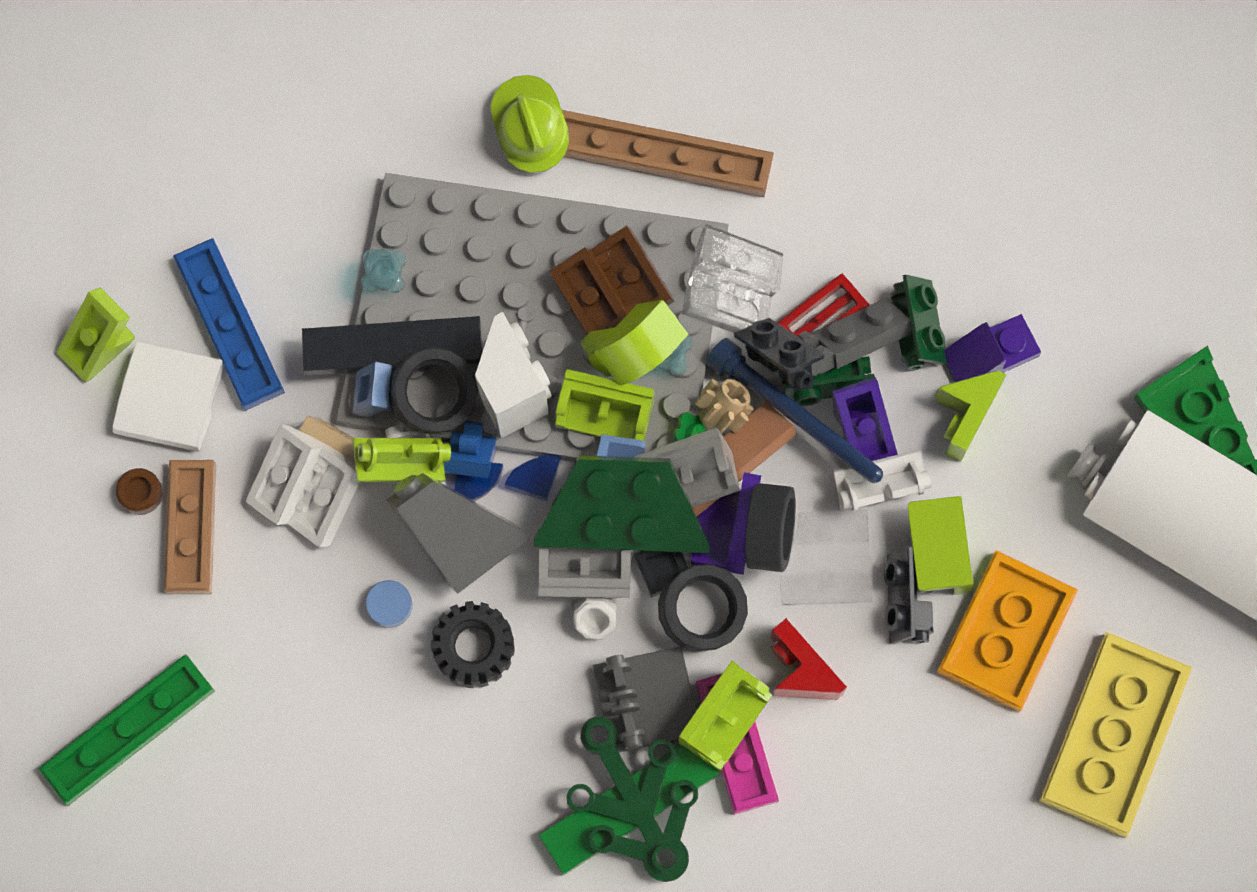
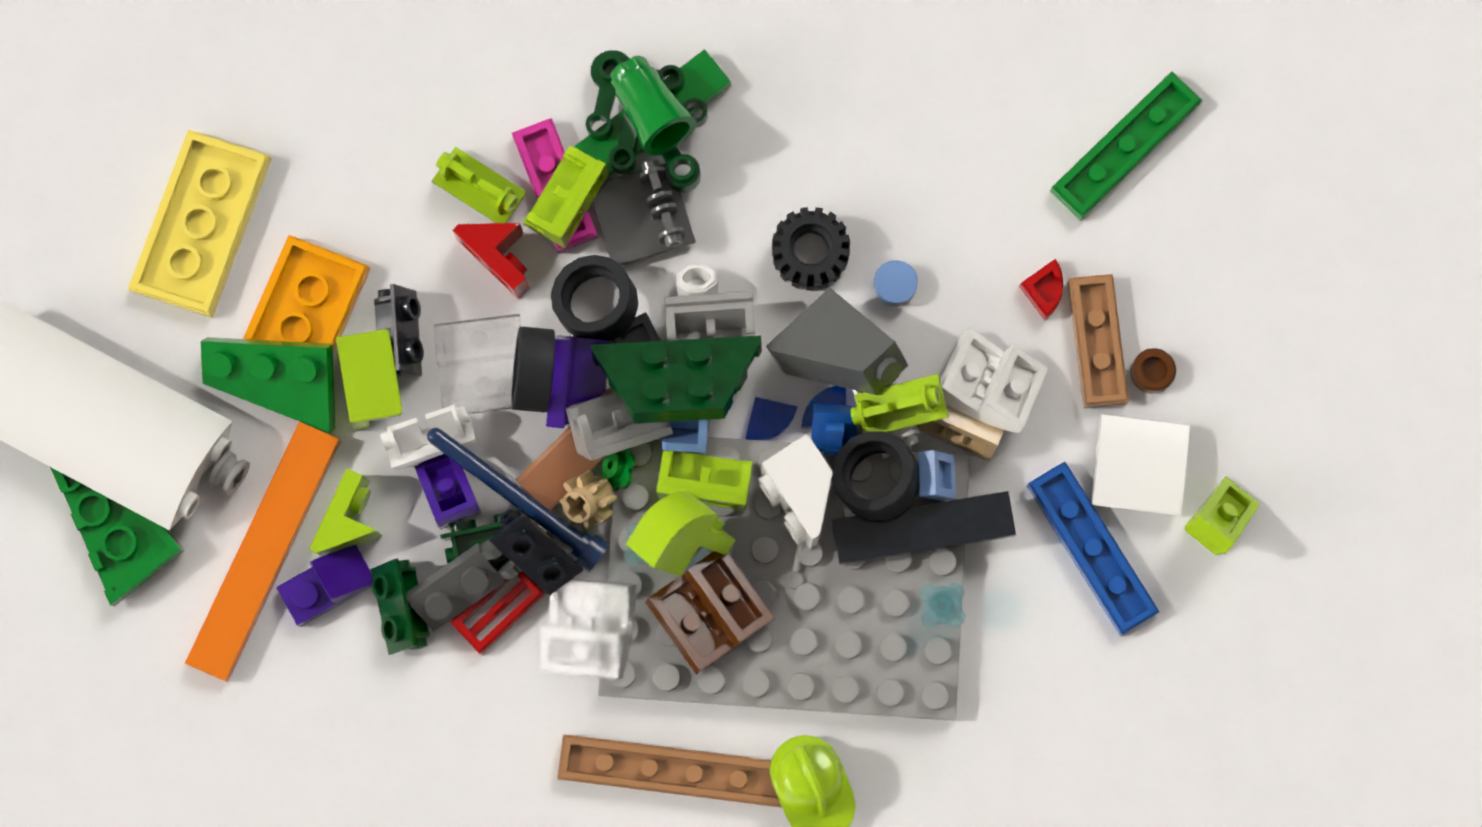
camera: 175 degrees right, 5 degrees up
none -> orange tile [185,421,341,682]
none -> green wing [200,337,335,433]
none -> lime hinge [431,146,527,223]
none -> green plant [610,56,697,156]
none -> red tile [1019,259,1063,320]

